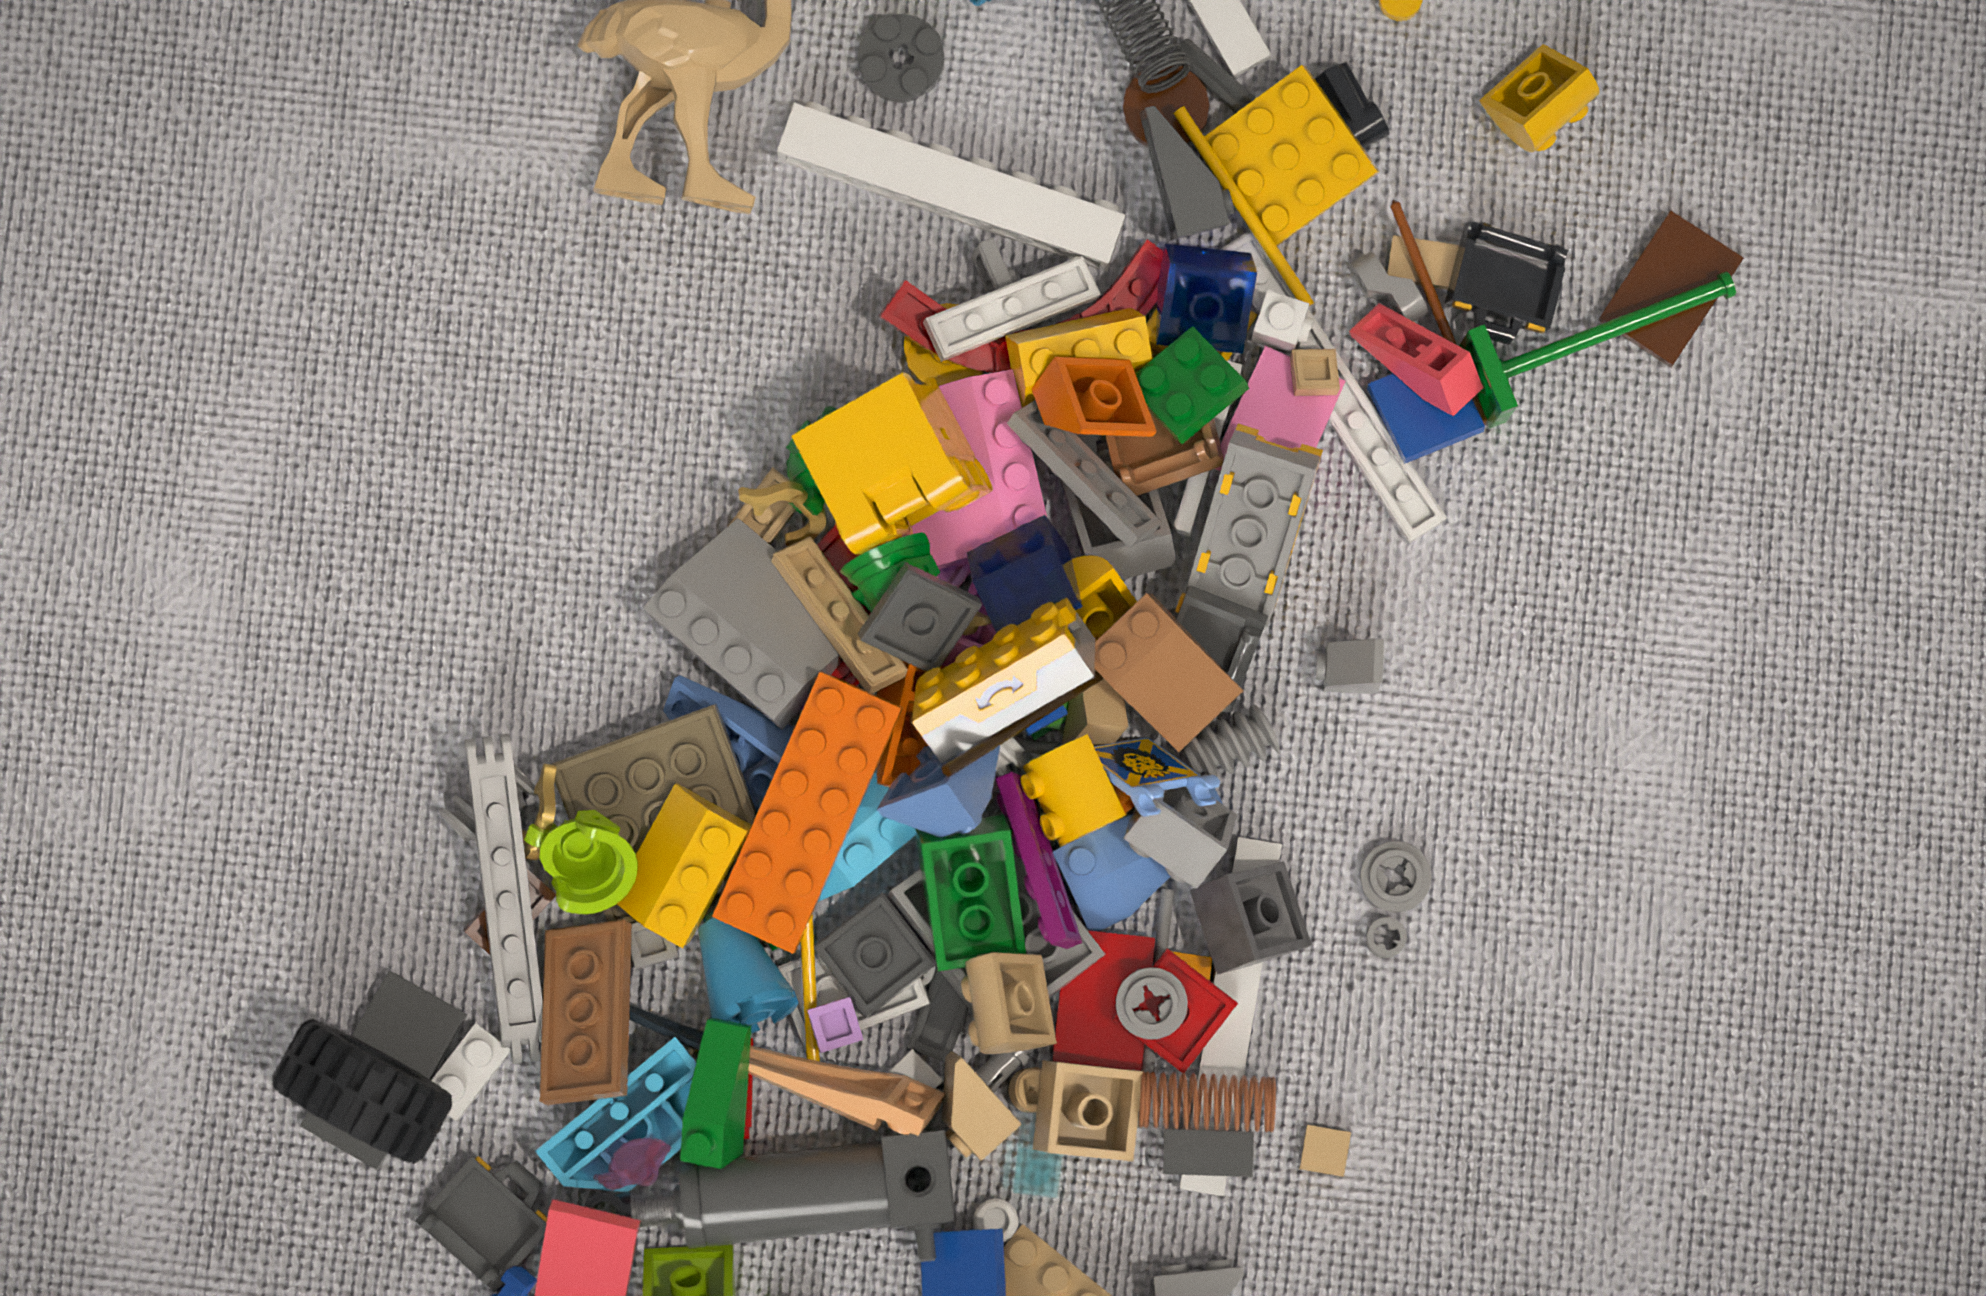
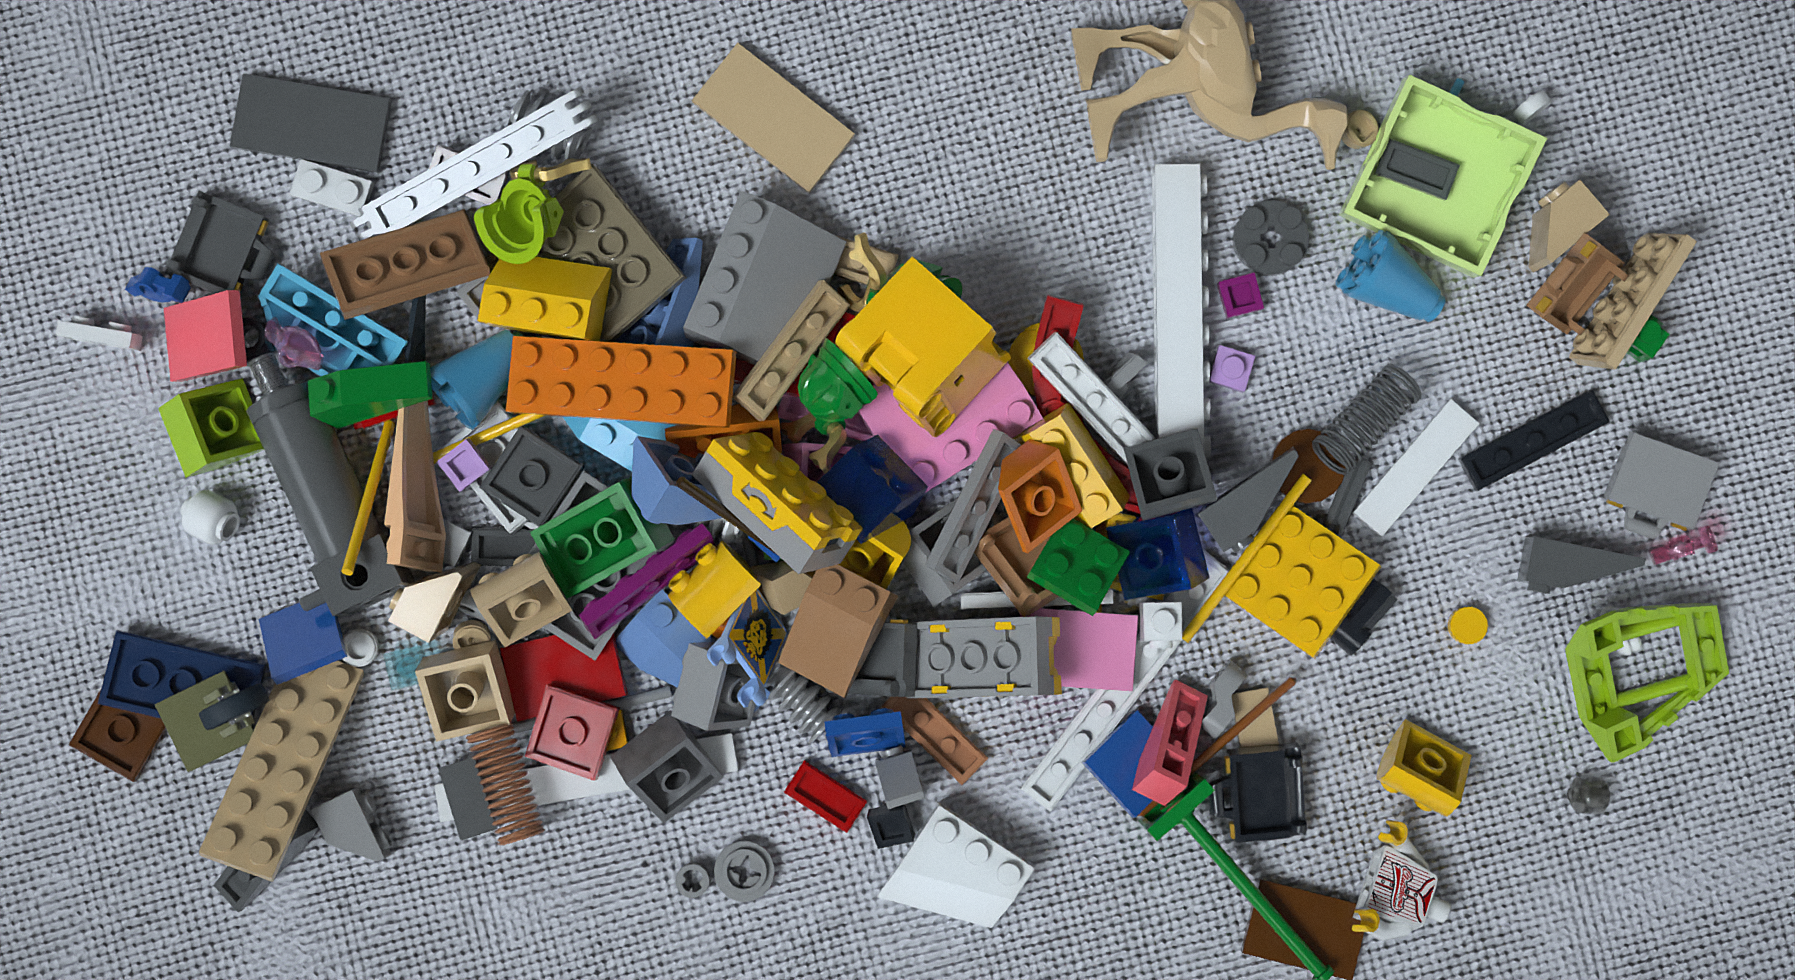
camera: 70 degrees right, 5 degrees up
black tyre [272,1018,452,1164] -> none
dark grey tile [858,562,982,672] -> none
light grey gear [1116,967,1188,1039] -> none
tan tile [1290,349,1340,396] -> none
tan tile [1299,1125,1351,1177] -> none
none -> yellow axle [341,421,395,575]
none -> tan tile [692,42,855,194]
none -> red tile [784,760,867,833]
none -> blue plate [824,708,906,757]
none -> black plate [867,804,915,849]
none -> white wedge [876,802,1035,928]
none -> nougat tile [881,696,988,785]
none -> dark grey brick [1123,428,1218,521]
none -> lavender plate [1209,345,1255,393]
none -> magenta plate [1217,272,1264,319]
none -> white torso [1352,820,1451,941]

